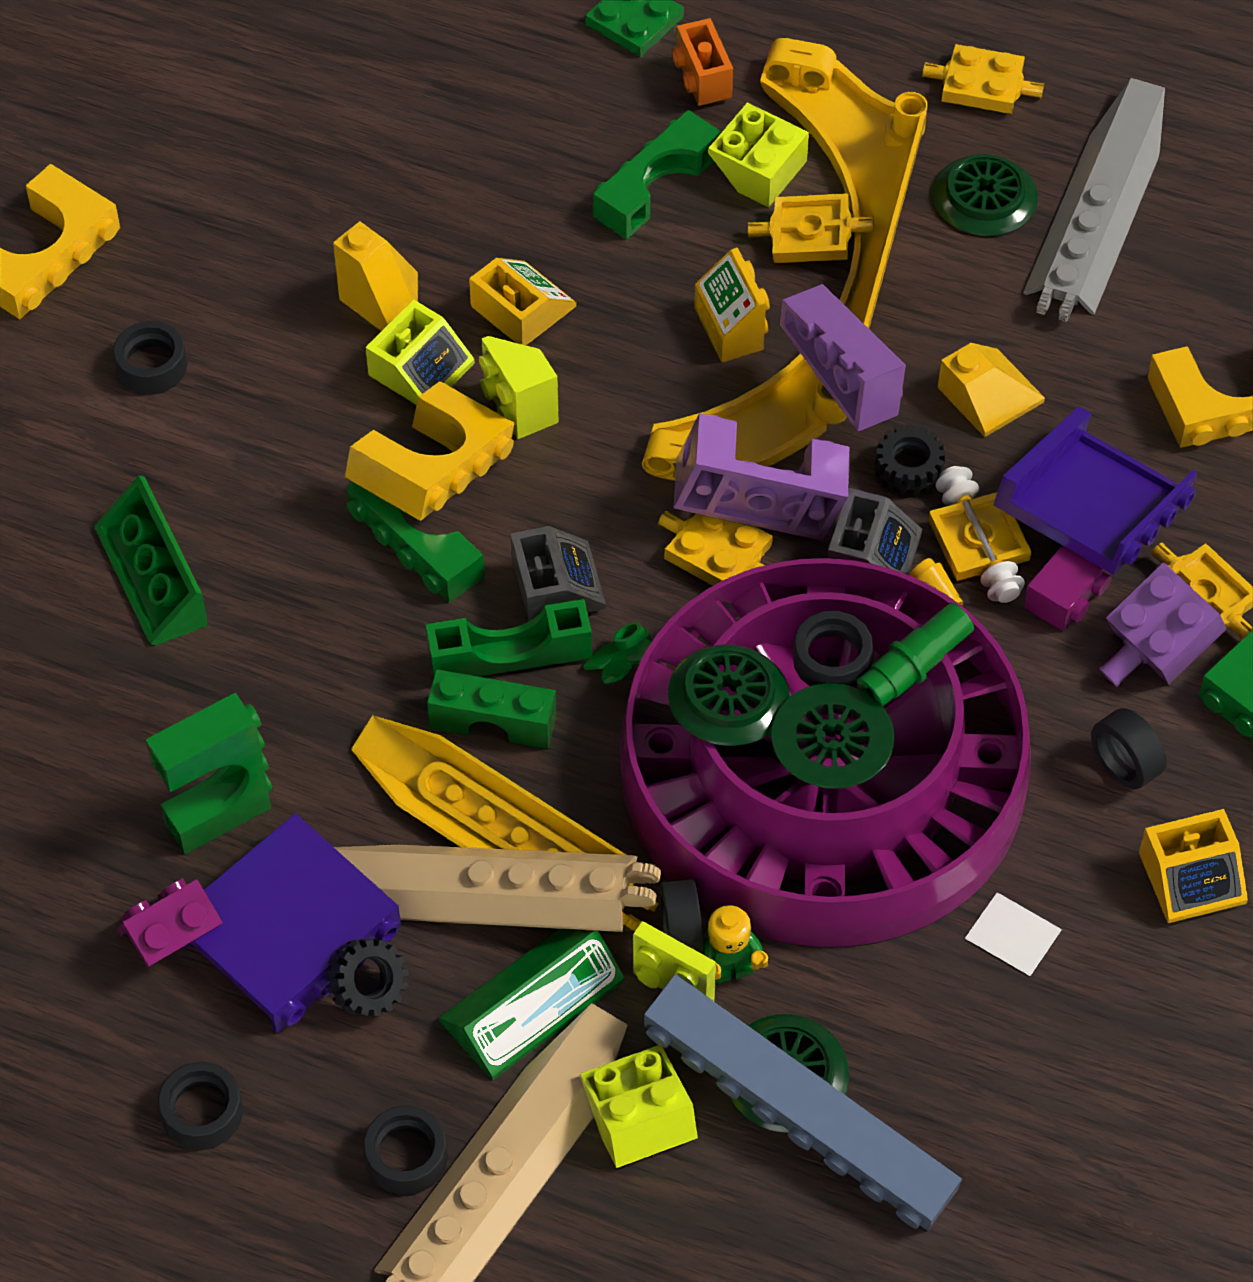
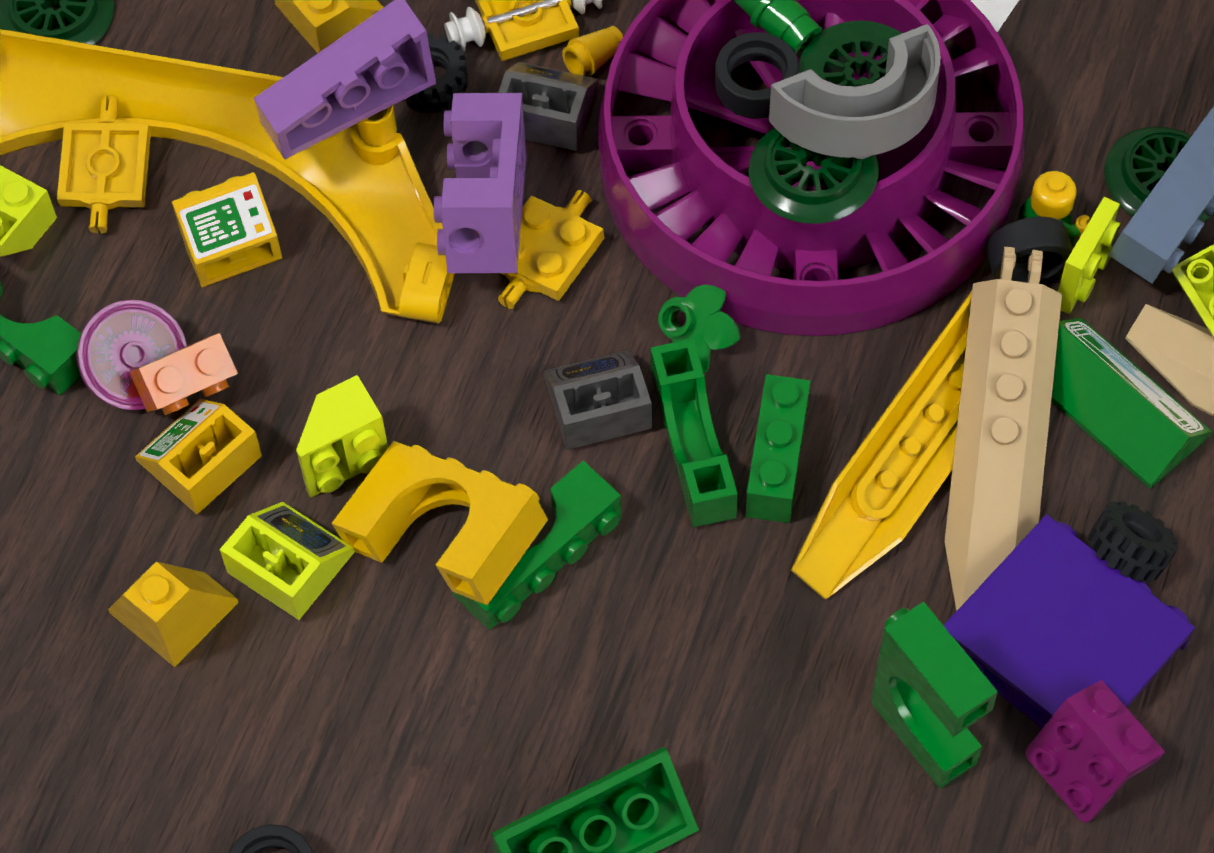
camera: 90 degrees left, 5 degrees up
none -> shield [77,300,187,410]
none -> brick [129,333,238,415]
none -> light grey brick [769,24,941,159]

